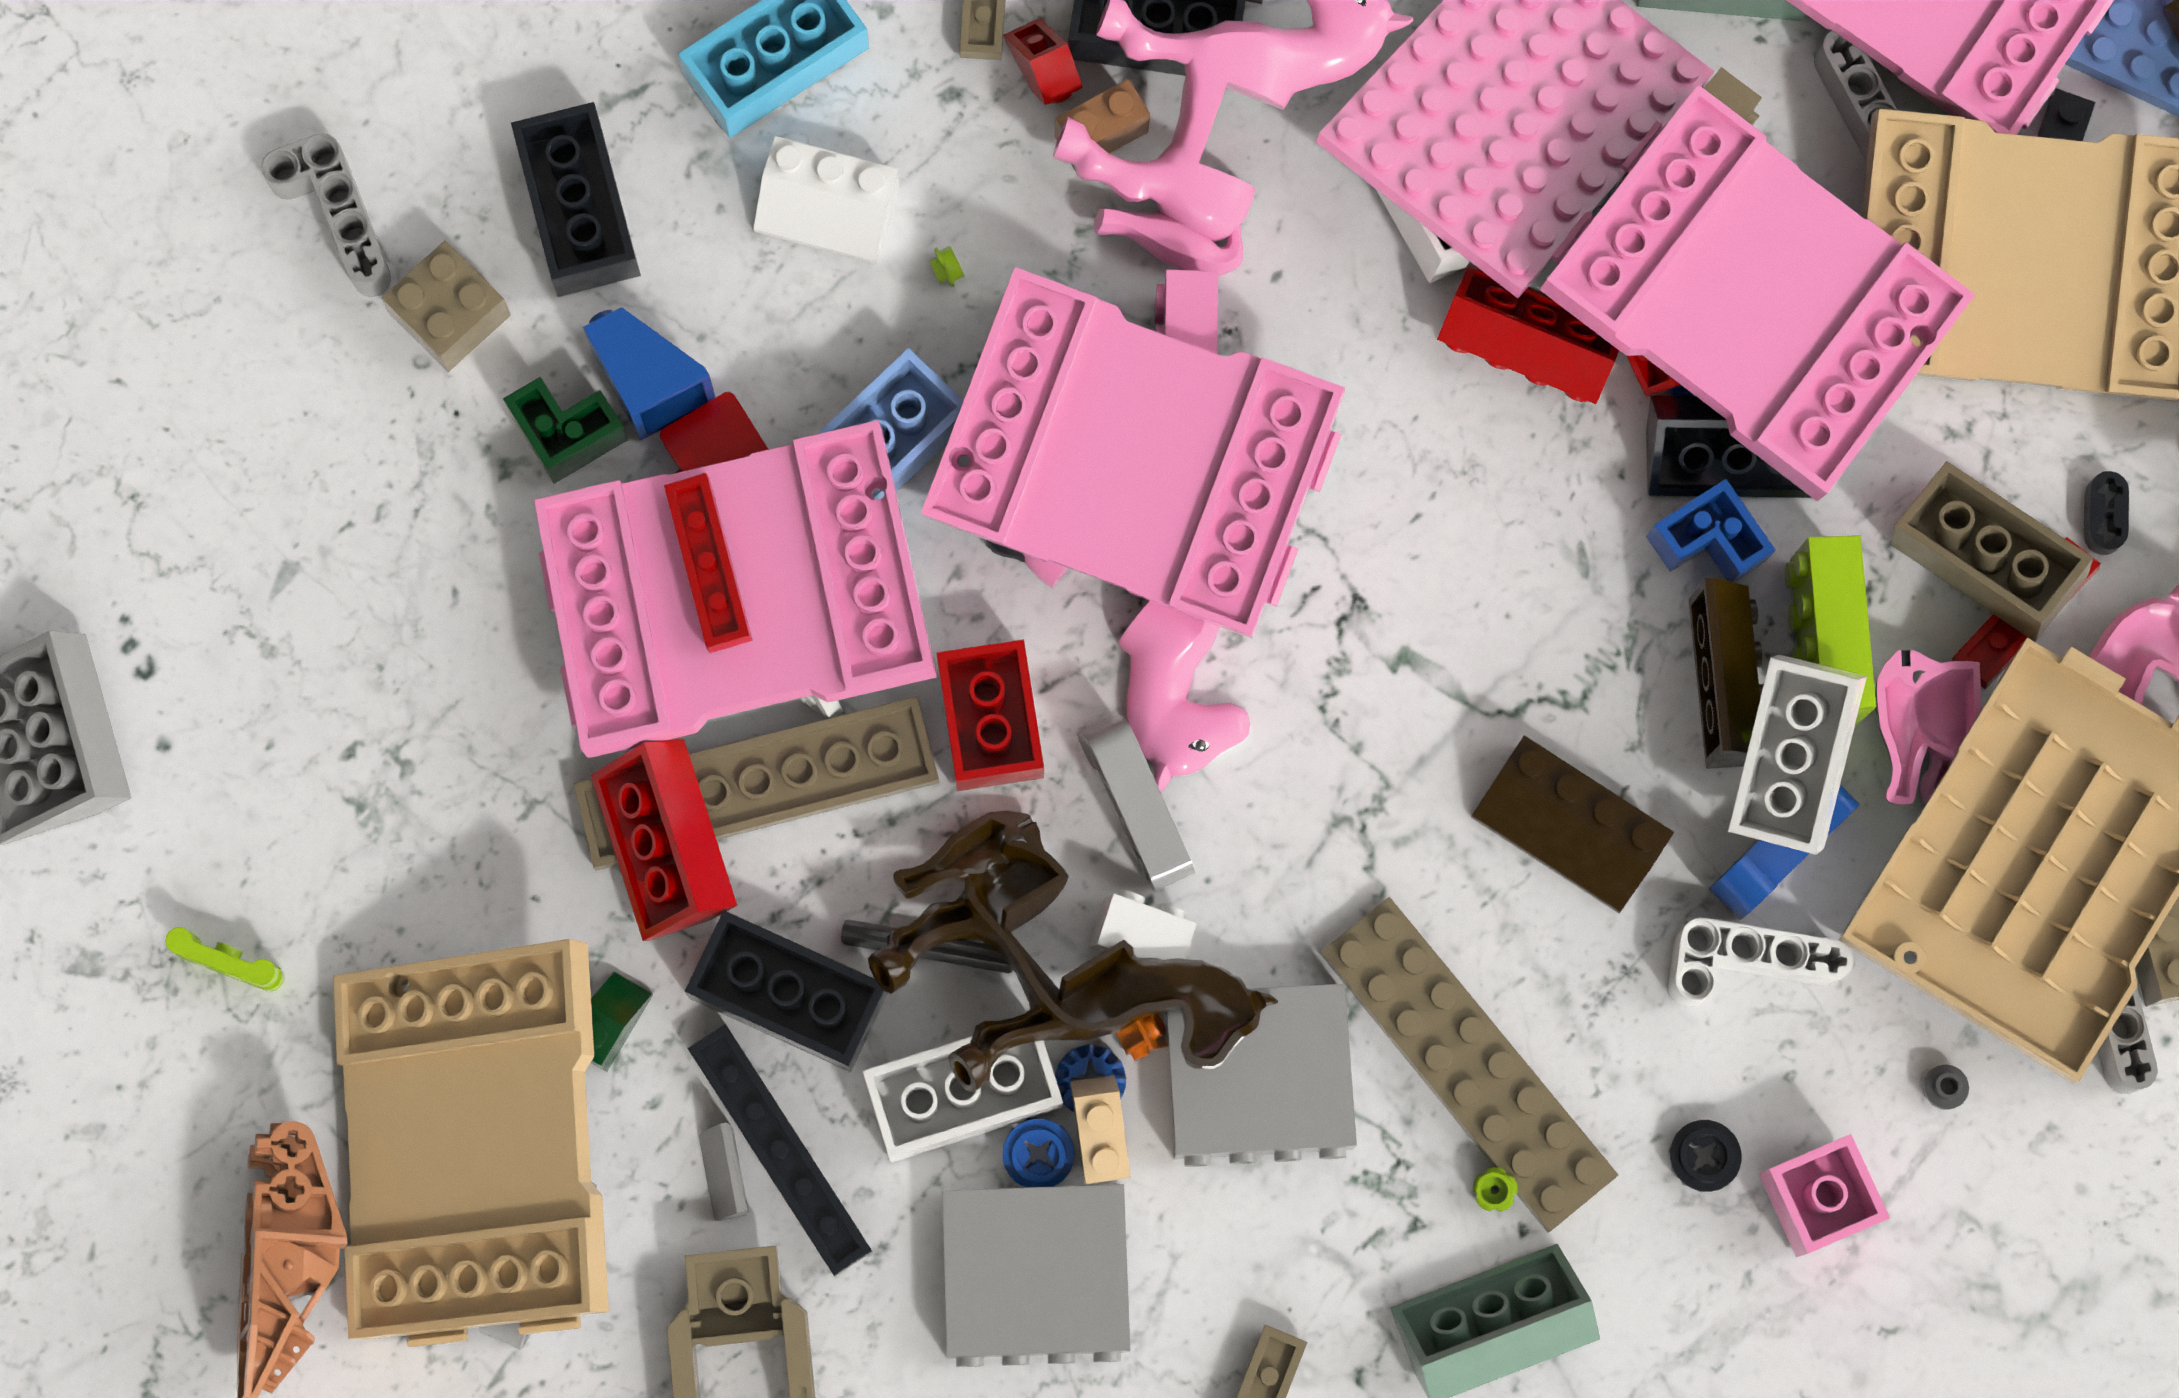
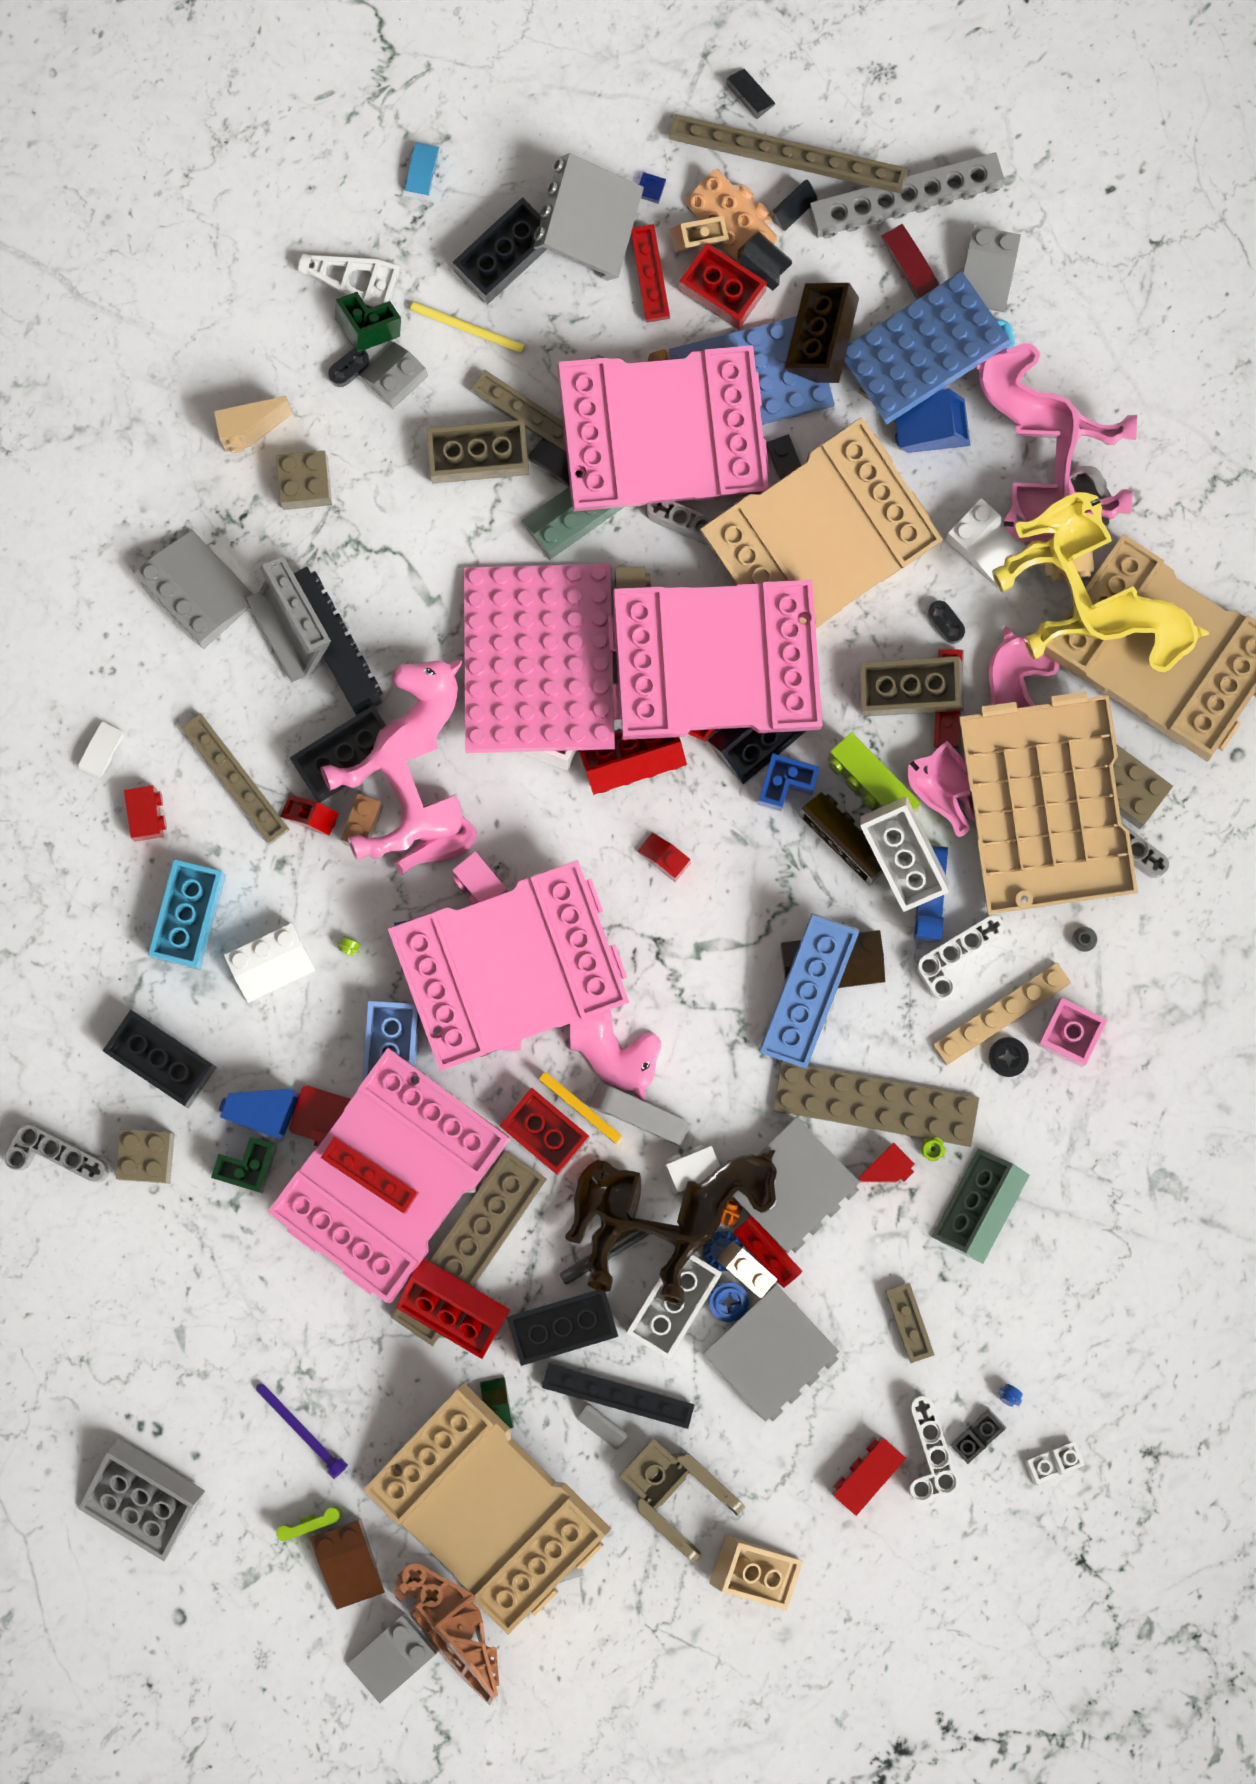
camera: 30 degrees left, 5 degrees up
none -> dark purple piece [256,1383,348,1479]
none -> reddish brown slope [310,1519,385,1609]
none -> light grey slope [346,1612,438,1703]
none -> yellow tile [539,1072,622,1144]
none -> red slope [637,832,691,882]
none -> red plate [733,1216,803,1288]
none -> medium blue plate [759,913,859,1069]
none -> red slope [857,1143,915,1183]
none -> tan plate [933,962,1071,1066]

